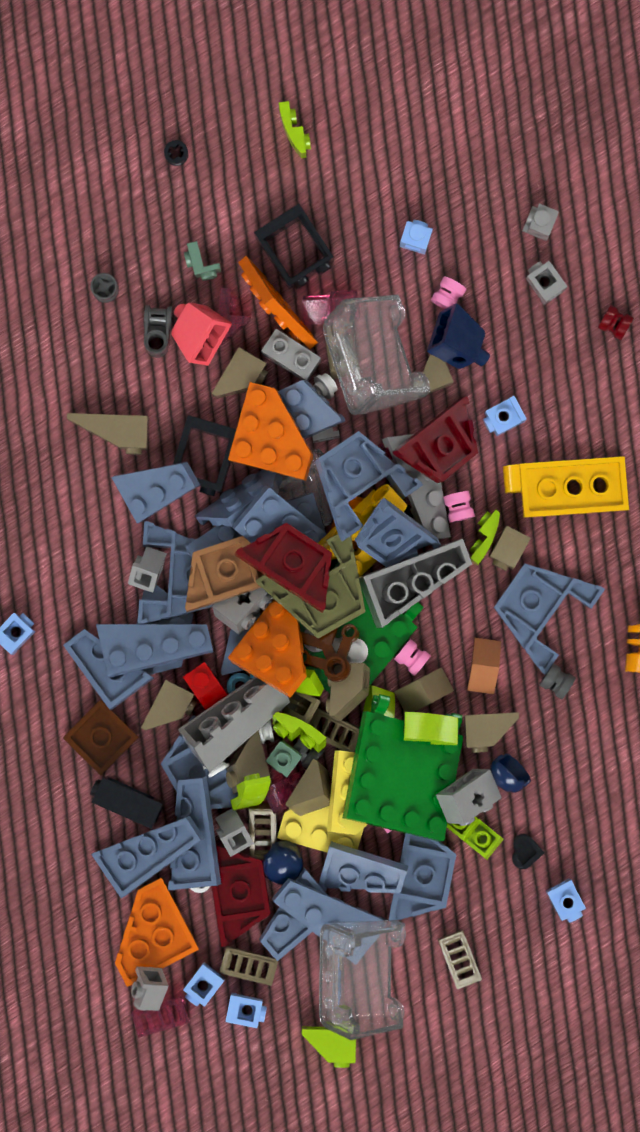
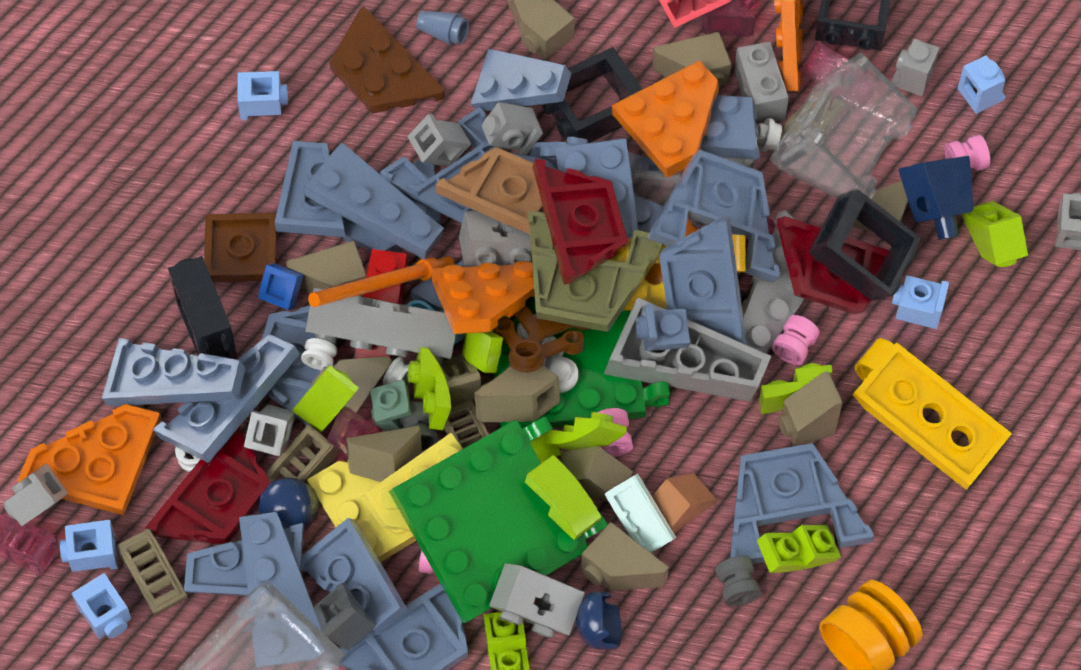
camera: 40 degrees right, 25 degrees down
none -> blue plate [258,263,303,310]
none -> orange bar [308,256,455,307]
none -> dark grey slope [314,583,376,651]
none -> reddish brown wing [330,6,445,114]
none -> sand blue cone [416,10,469,46]
none -> light grey brick [482,102,543,155]
none -> lime slope [545,412,627,451]
none -> light aqua plate [604,474,676,553]
none -> sand blue bracket [636,304,690,351]
none -> lime slope [756,525,841,573]
none -> black window [808,188,921,301]
none -> light grey brick [891,39,940,96]
none -> lime slope [961,201,1028,267]

